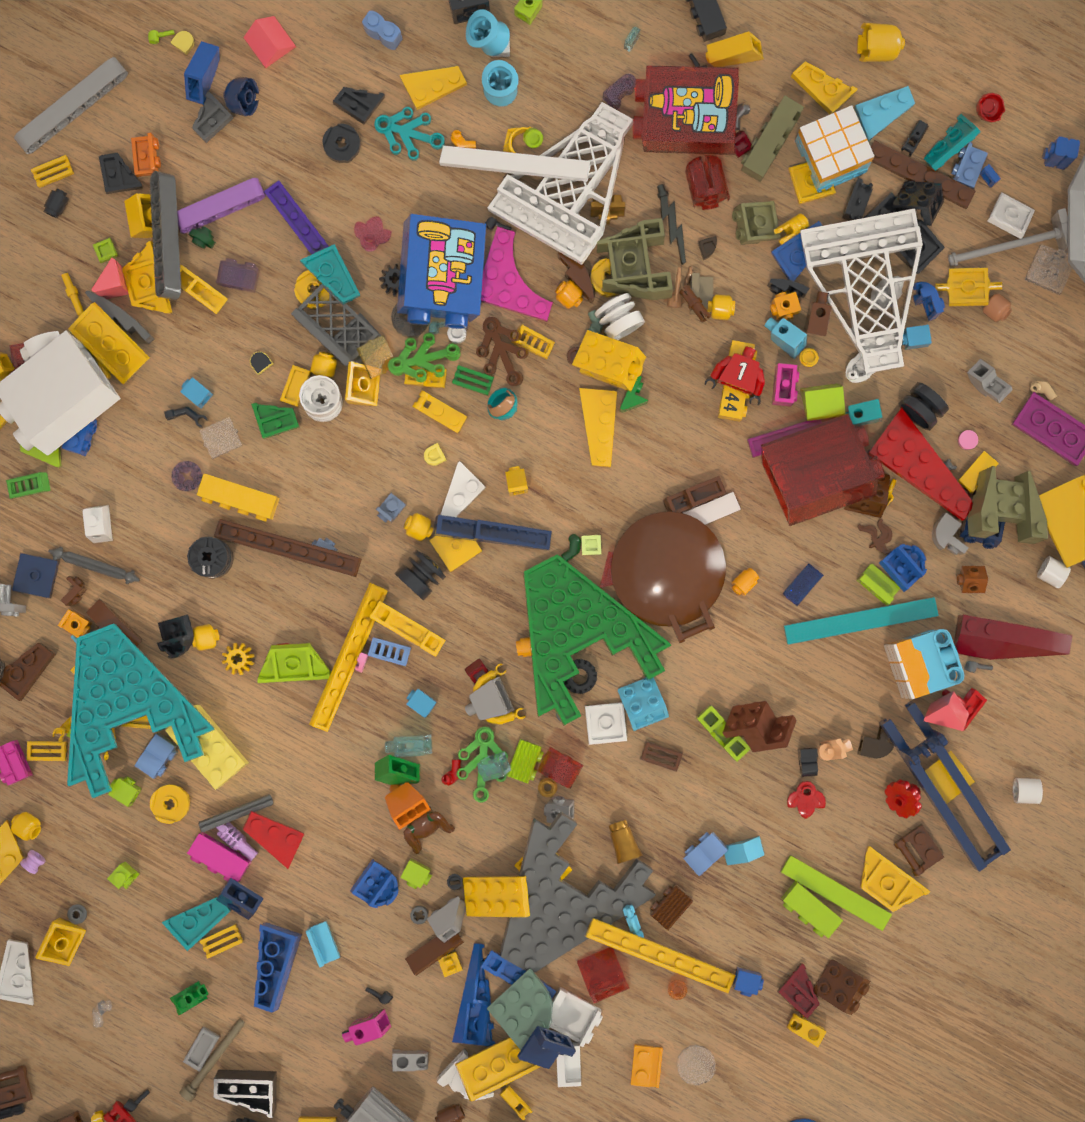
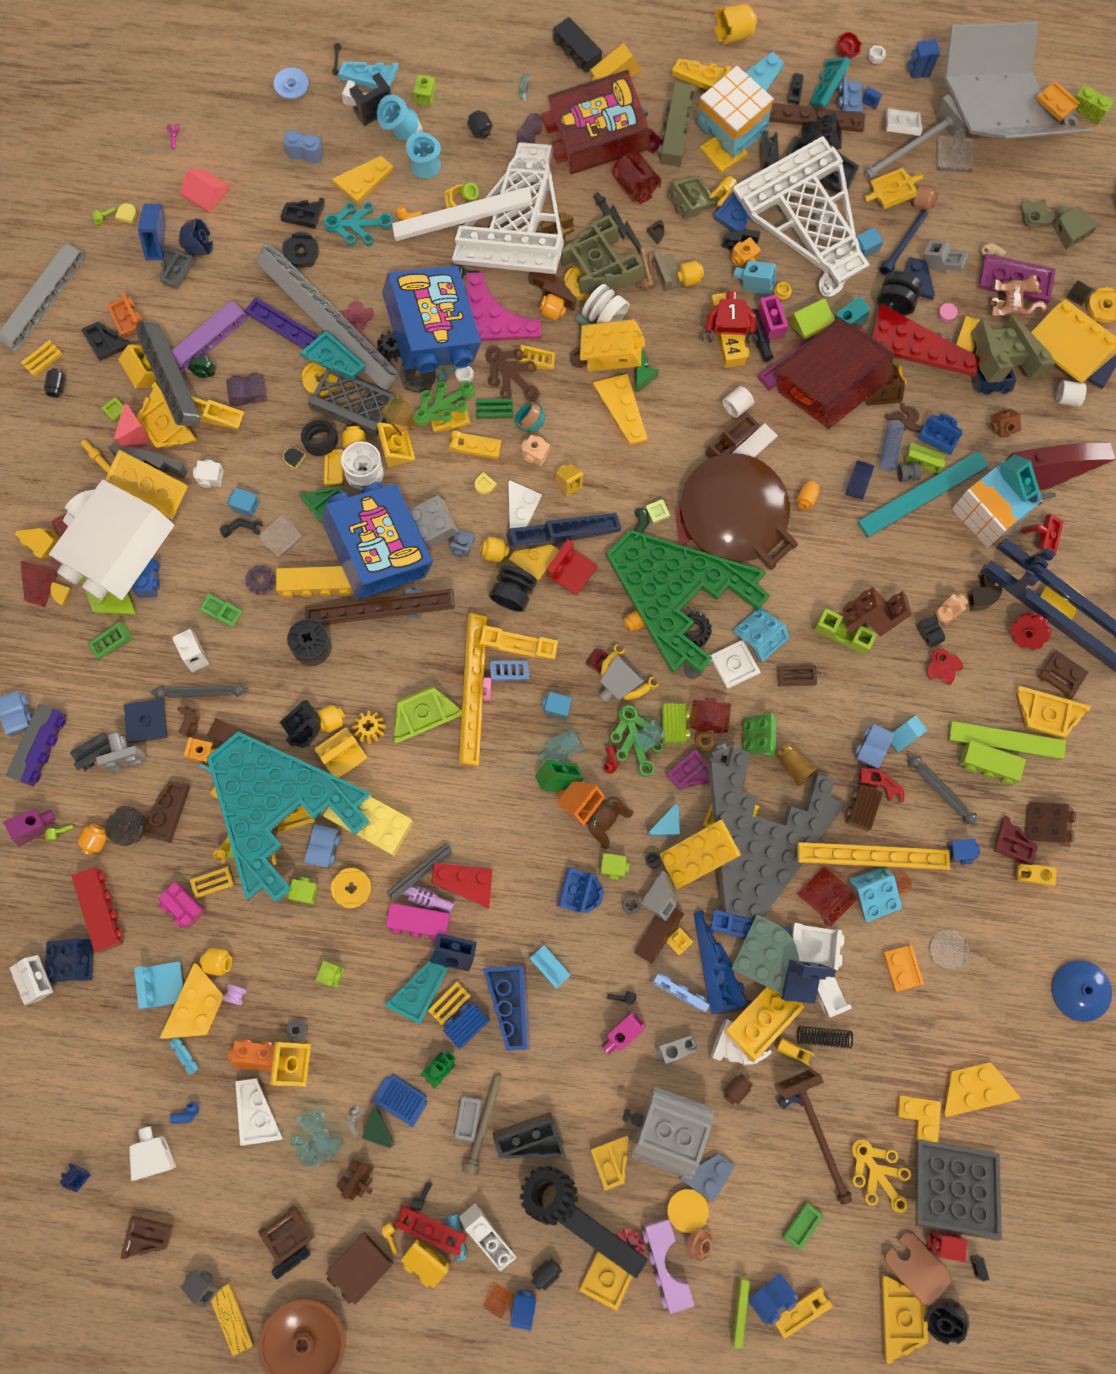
camera: 30 degrees left, 10 degrees down
medium azure axle [623,905,644,938] -> none
reddish brown pin [679,285,711,323] -> none
reddish brown torso [803,291,832,336] -> none
blue slope [913,282,945,321] -> none
coral slope [924,691,969,731] -> none
light grey brick [932,513,969,555] -> none
none -> white brick [193,460,224,488]
none -> bright green slope [199,593,243,627]
none -> orange brick [228,1039,275,1072]
none -> light grey beam [256,244,399,390]
none -> clear light blue animal [290,1110,344,1167]
none -> black tyre [301,420,338,456]
none -> yellow bracket [315,728,368,778]
none -> blue brick [321,482,433,600]
none -> reddish brown hips [336,1159,374,1201]
none -> dark green slope [362,1106,395,1148]
none -> blue window [372,1074,427,1127]
none -> light grey brick [409,495,459,549]
none -> blue brick [443,1002,490,1049]
none -> black head [467,110,493,139]
none -> light nougat brick [521,435,550,467]
none -> red bracket [546,539,597,595]
none -> medium azure slope [647,804,680,837]
none -> light blue wing [650,974,709,1012]
none -> magenta wing [666,749,710,790]
none -> white piece [722,386,754,418]
none -> bright green bracket [743,713,776,757]
none -> black pin [752,309,774,362]
none -> black piece [797,1025,853,1049]
none -> medium azure bracket [848,867,902,922]
none -> red piece [858,768,905,803]
none -> white tile [868,45,885,64]
none -> dark blue piece [879,210,928,276]
none -> medium blue piece [879,421,904,471]
none -> dark grey wheel [897,462,921,483]
none -> dark blue wing [905,257,935,300]
none -> dark grey wheel [907,754,978,826]
none -> nougat animal [990,275,1047,316]
none -> teal slope [1000,455,1040,502]

